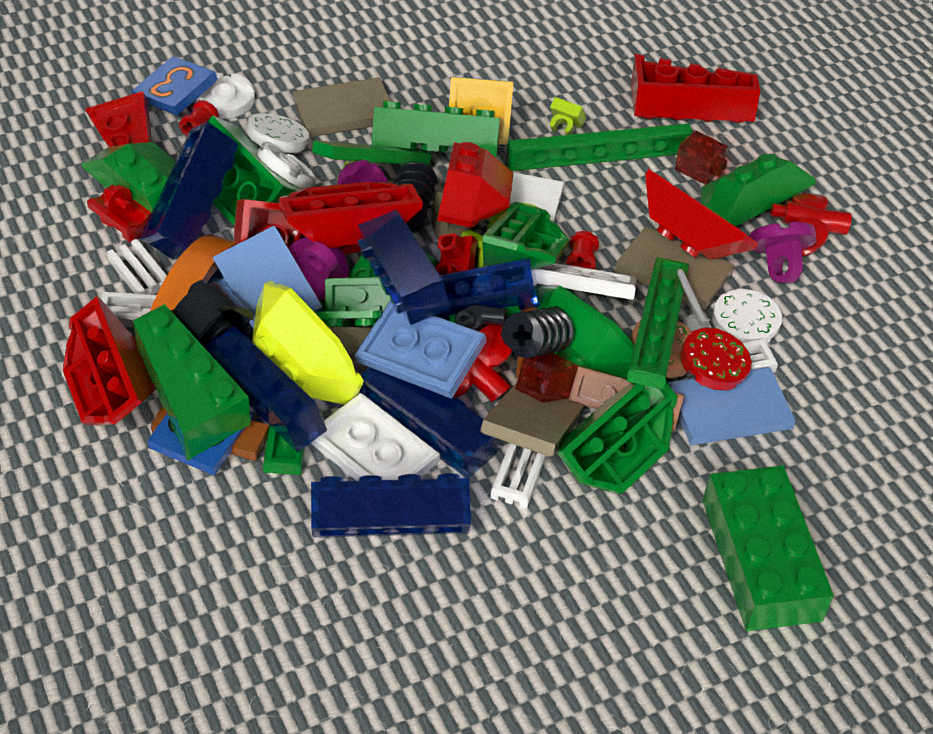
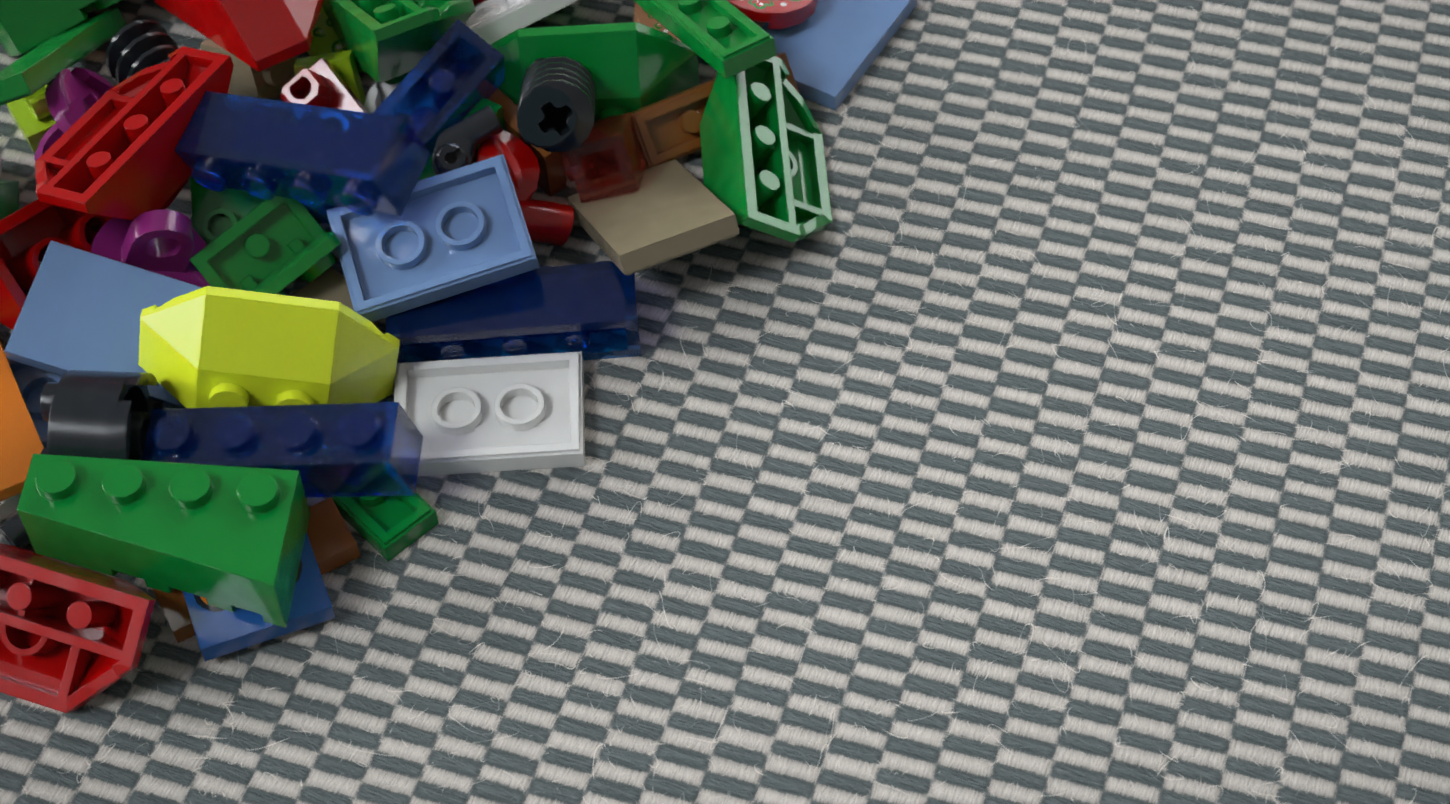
camera: 40 degrees left, 5 degrees up
clear blue brick [311,473,471,538] -> none
white tile [490,443,546,509] -> none
green brick [702,465,834,632] -> none

